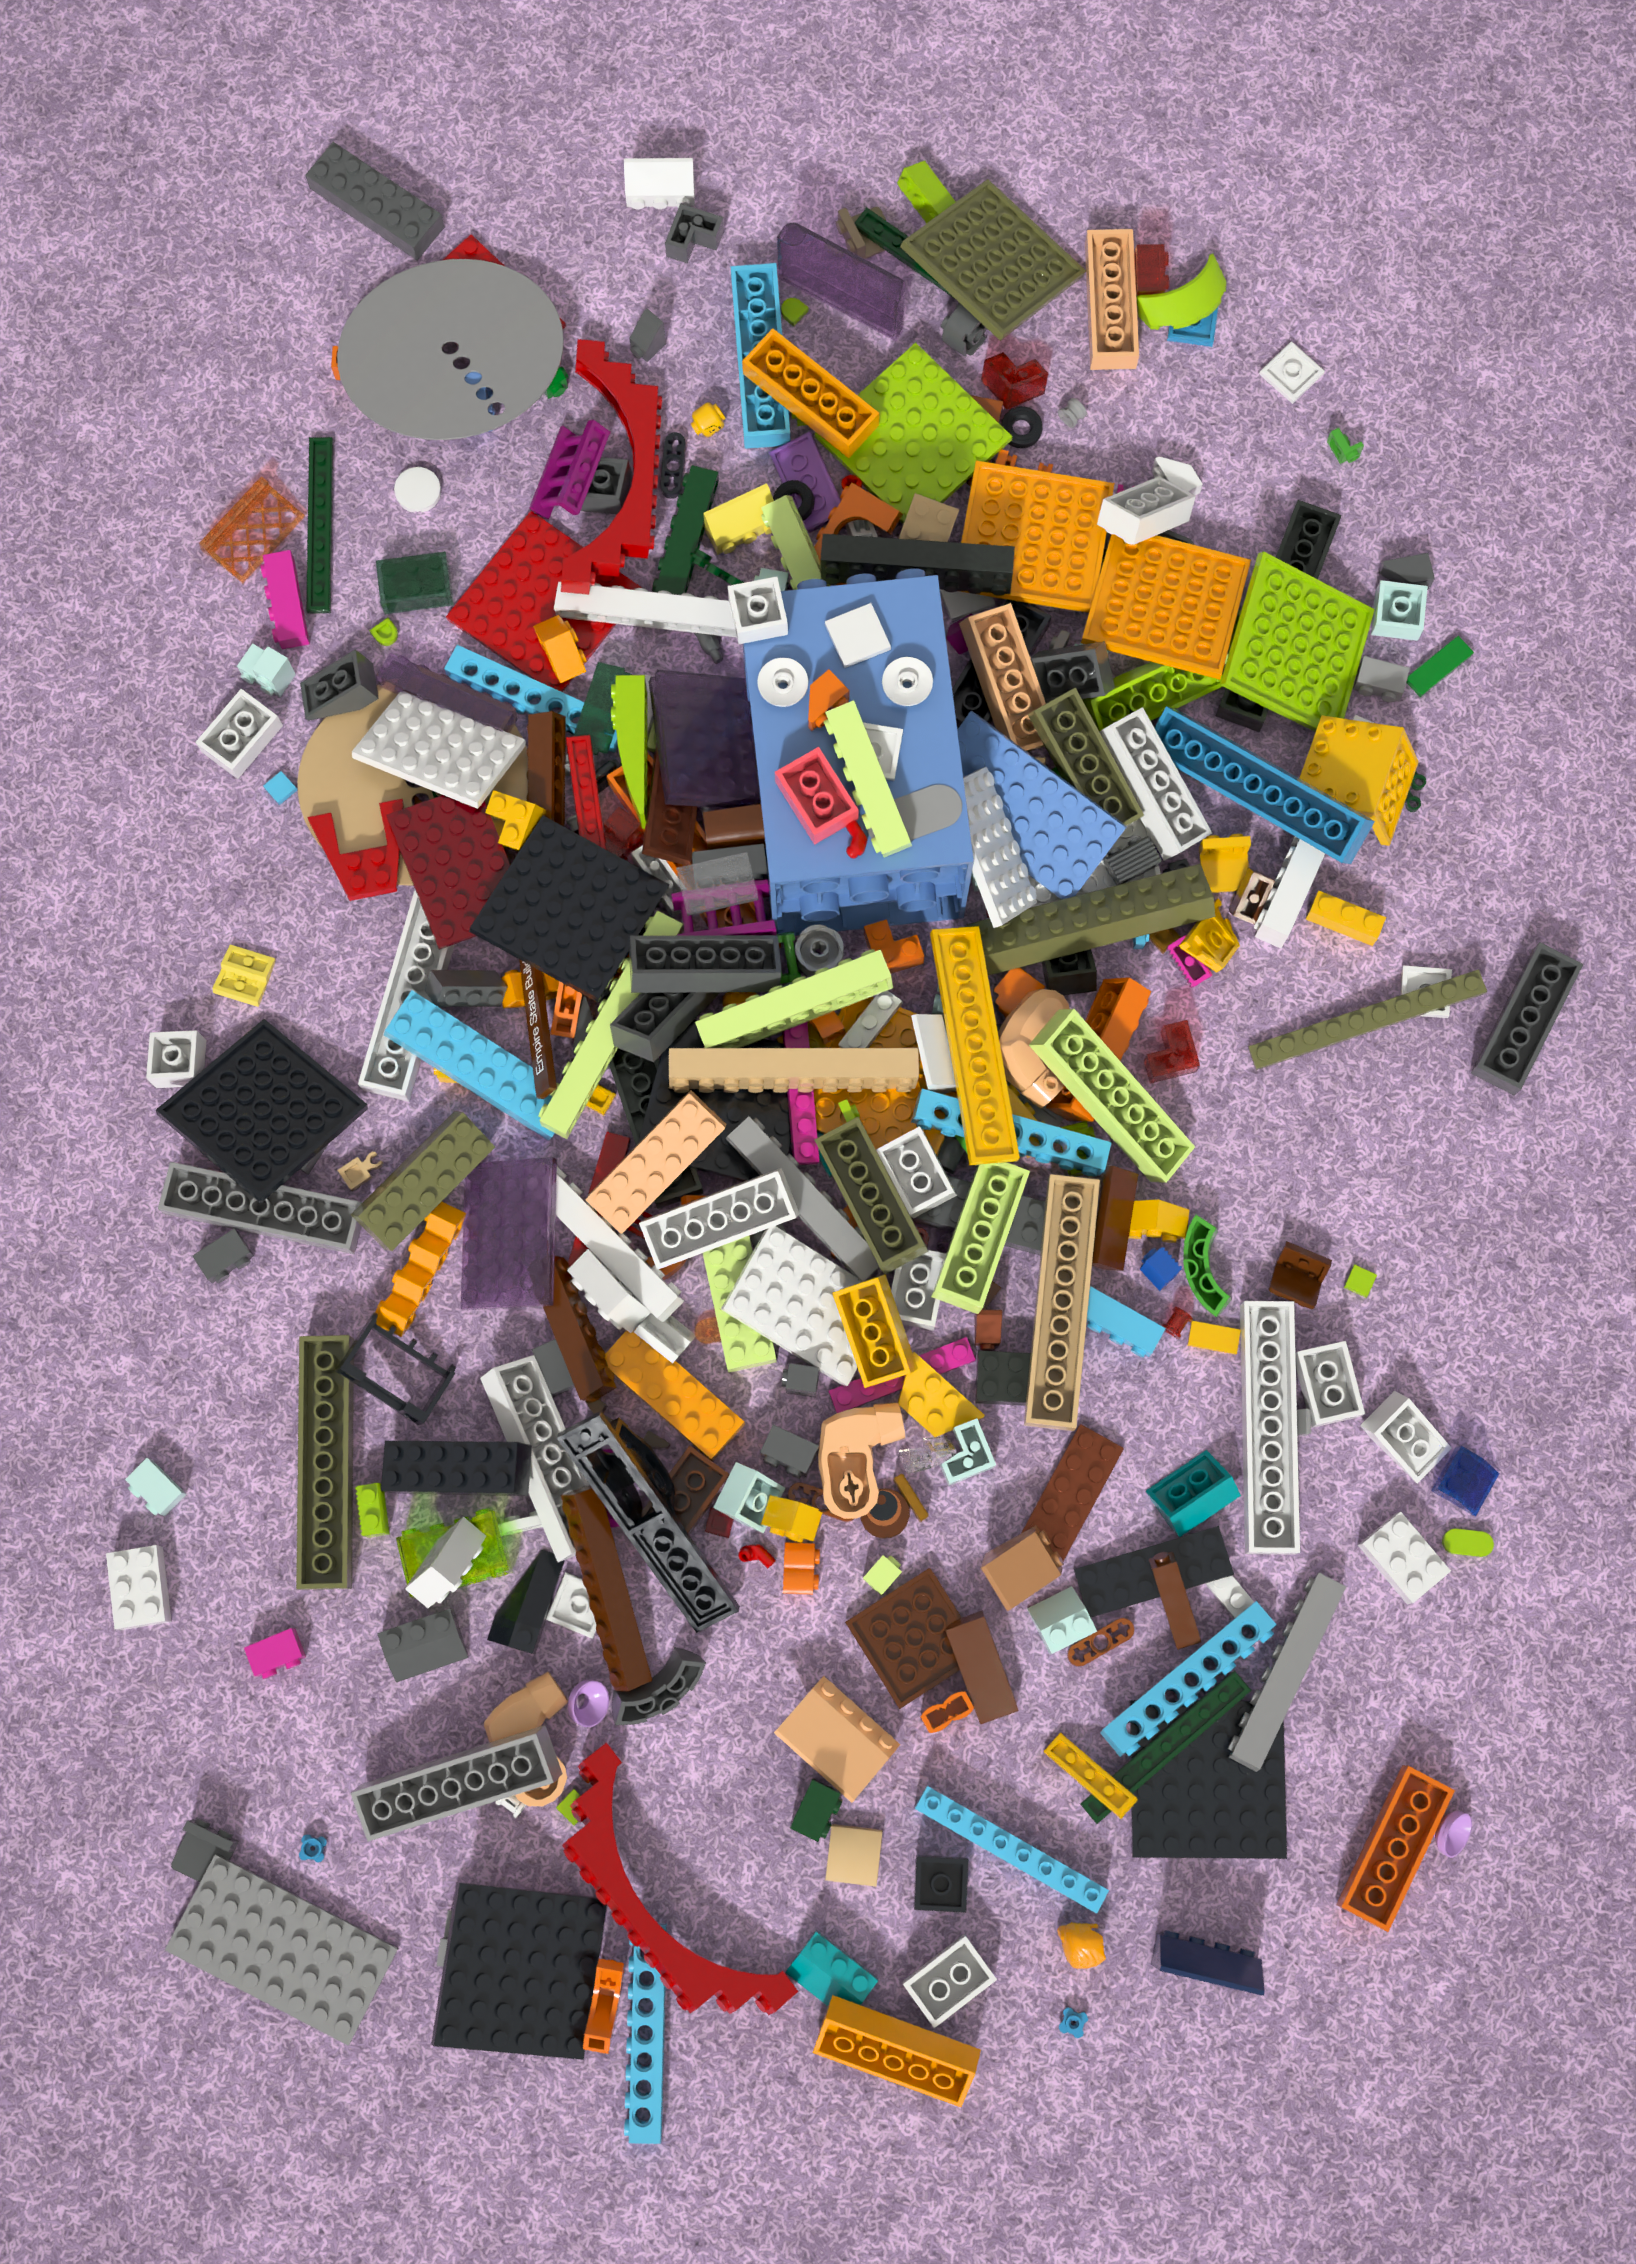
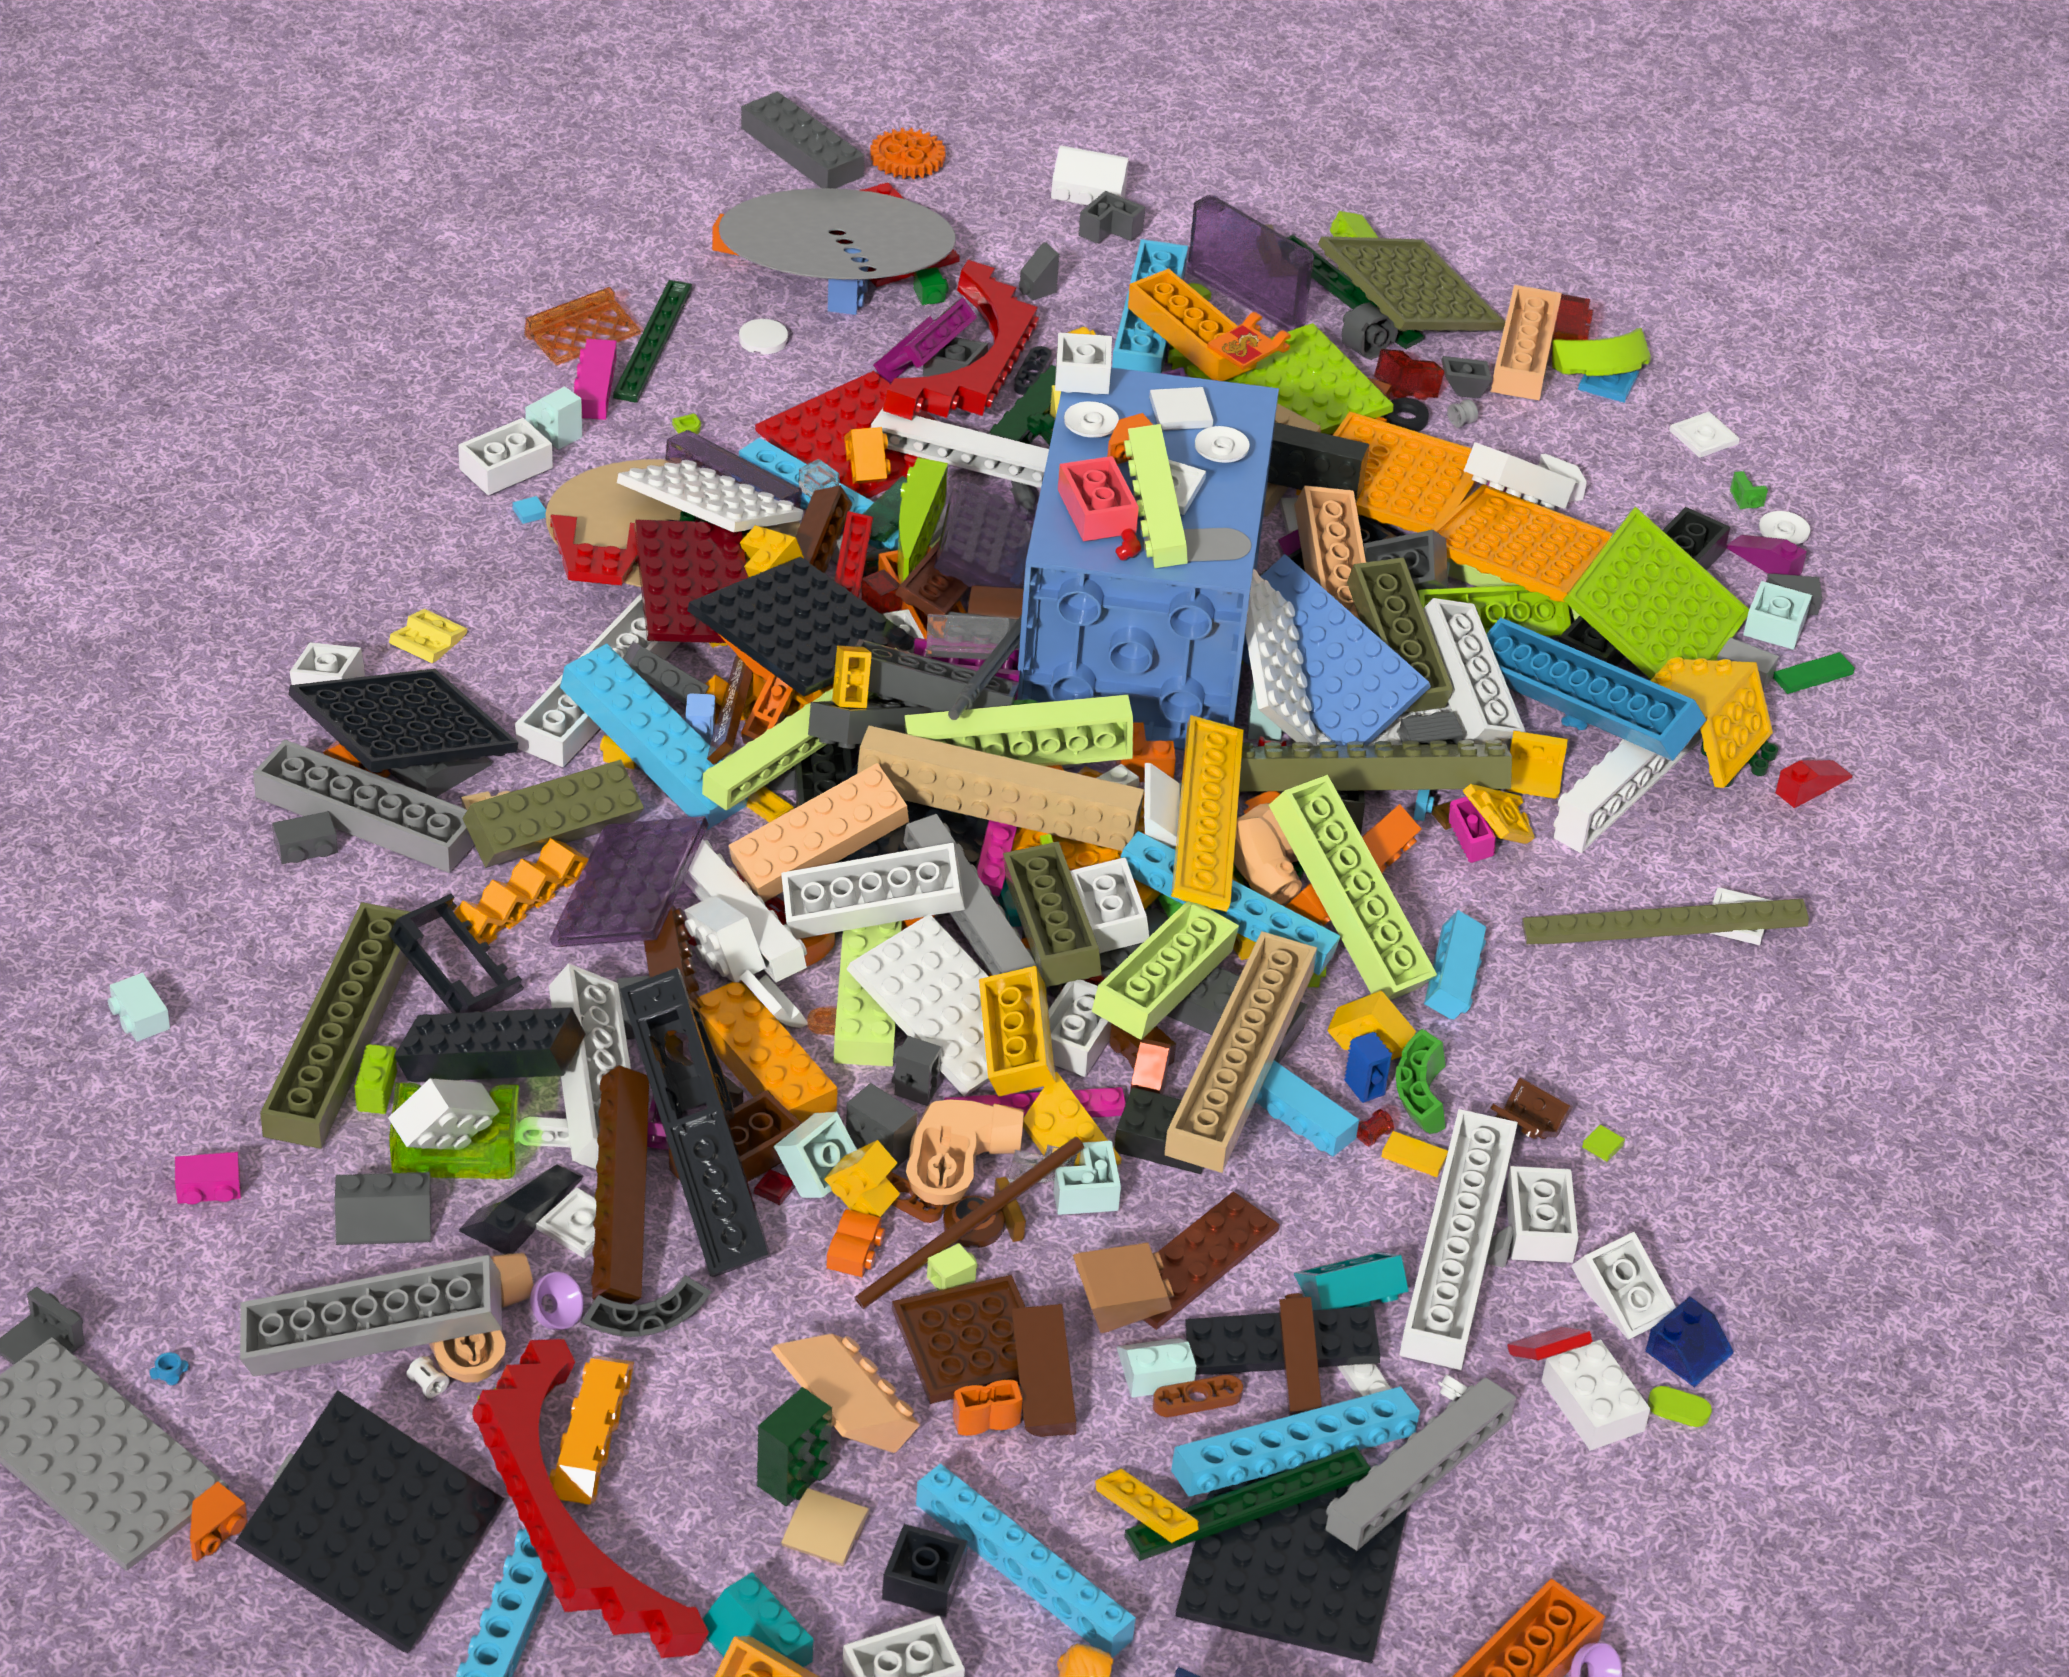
camera: 10 degrees right, 35 degrees down
white brick [106,1545,172,1630] -> none
dark grey slope [300,649,379,721] -> none
clear green brick [376,551,454,614] -> none
orange arch [583,1958,624,2054] -> none
red arm [738,1544,776,1569] -> none
reddish brown brick [1092,1166,1138,1271] -> none
clear red brick [1144,1020,1200,1084] -> none
reddish brown brick [1228,867,1275,925] -> none
yellow brick [1306,890,1386,946] -> none
dark grey brick [1470,942,1583,1096] -> none
none -> orange slope [190,1481,247,1562]
none -> light orange brick [549,1355,634,1505]
none -> light blue brick [686,693,715,745]
none -> clear brick [799,459,839,498]
none -> yellow brick [832,646,872,708]
none -> reddish brown piece [854,1136,1084,1309]
none -> orange gear [870,127,946,179]
none -> dark grey axle [948,614,1022,720]
none -> orange flag [1207,312,1291,370]
none -> medium azure brick [1424,910,1486,1020]
none -> white plate [1438,1374,1468,1401]
none -> dark grey slope [1441,356,1492,398]
none -> red tile [1507,1327,1593,1360]
none -> magenta slope [1726,535,1807,576]
none -> white dish [1759,511,1810,545]
none -> red slope [1775,760,1853,808]

